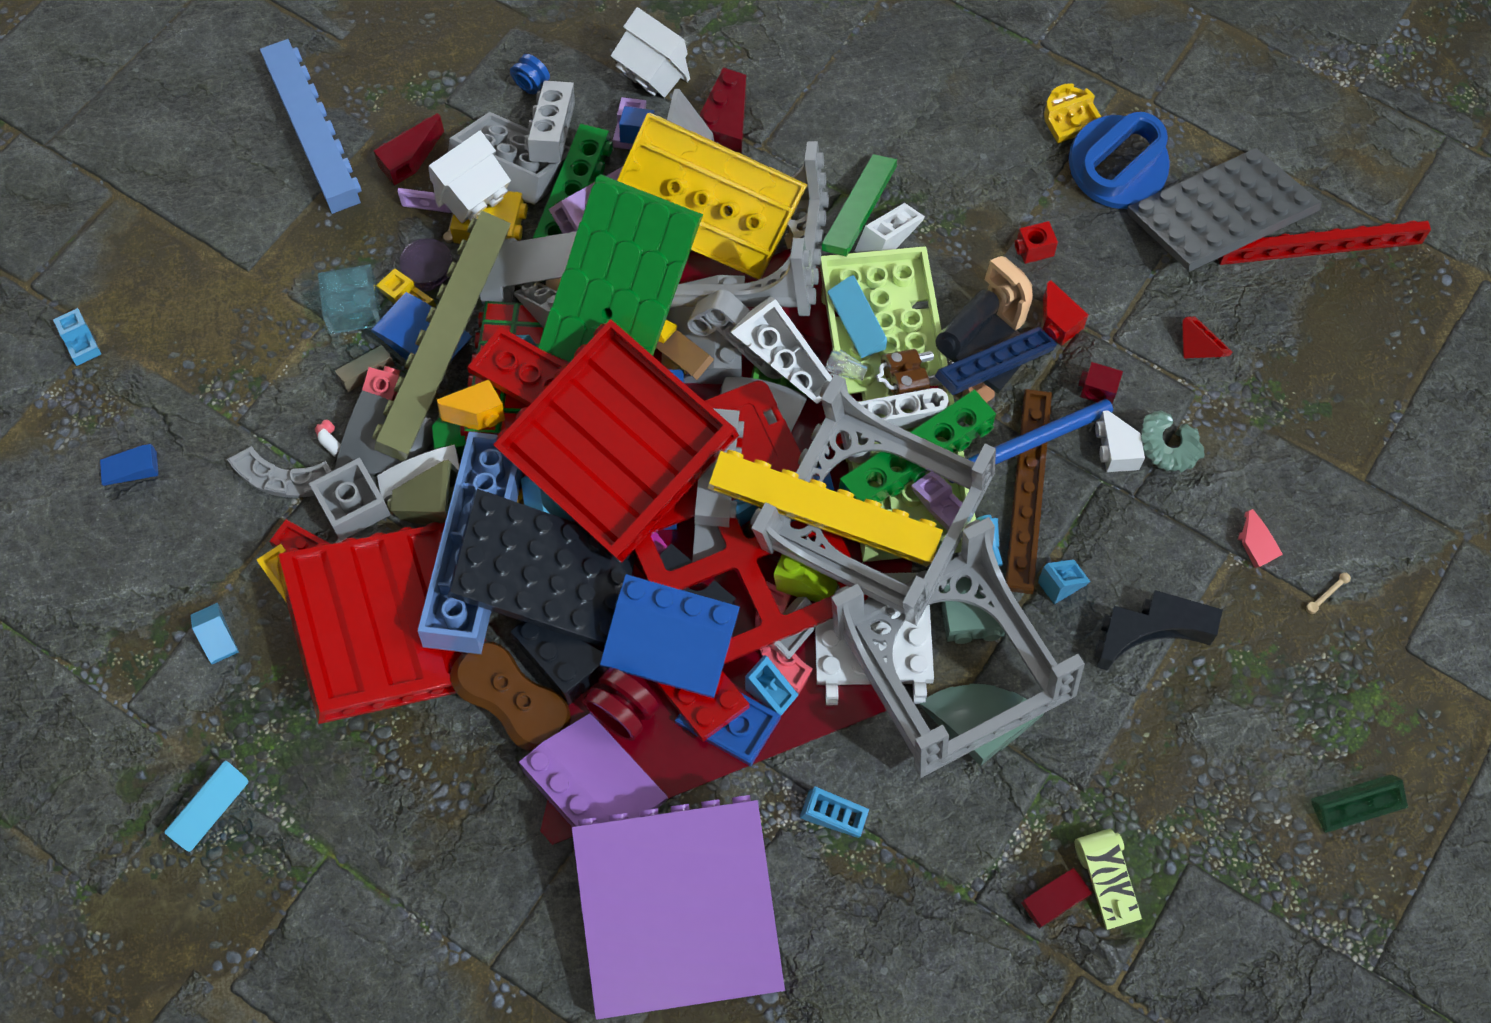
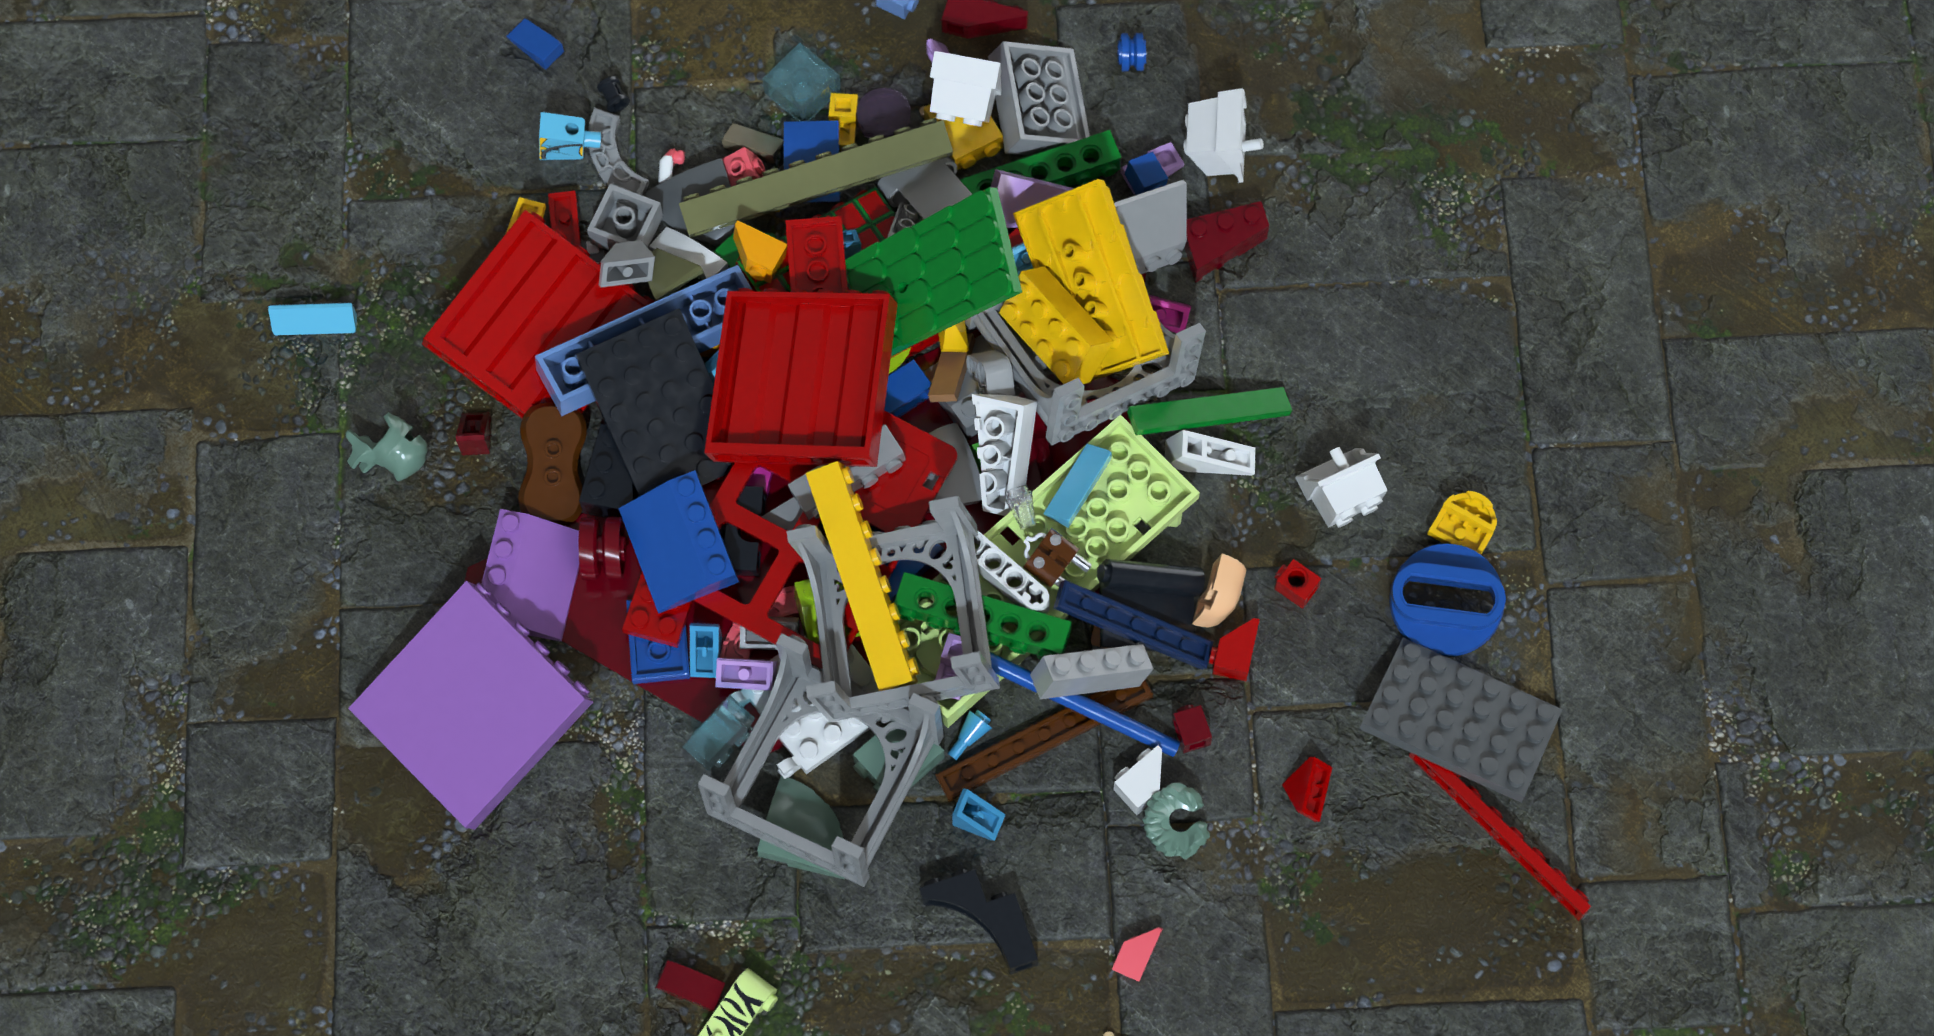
camera: 55 degrees right, 5 degrees up
slope [190,603,239,664] -> none
light grey brick [524,81,575,163] -> none
dark azure slope [800,786,869,838] -> none
none -> sand green piece [345,412,428,481]
none -> dark red slope [456,412,490,455]
none -> medium azure torso [539,112,601,160]
none -> black bush [597,76,630,112]
none -> light grey slope [599,240,655,287]
none -> clear light blue brick [683,695,755,771]
none -> lavender slope [715,658,777,691]
none -> yellow brick [999,266,1114,384]
none -> light grey brick [1030,644,1153,699]
none -> white piece [1295,447,1387,528]

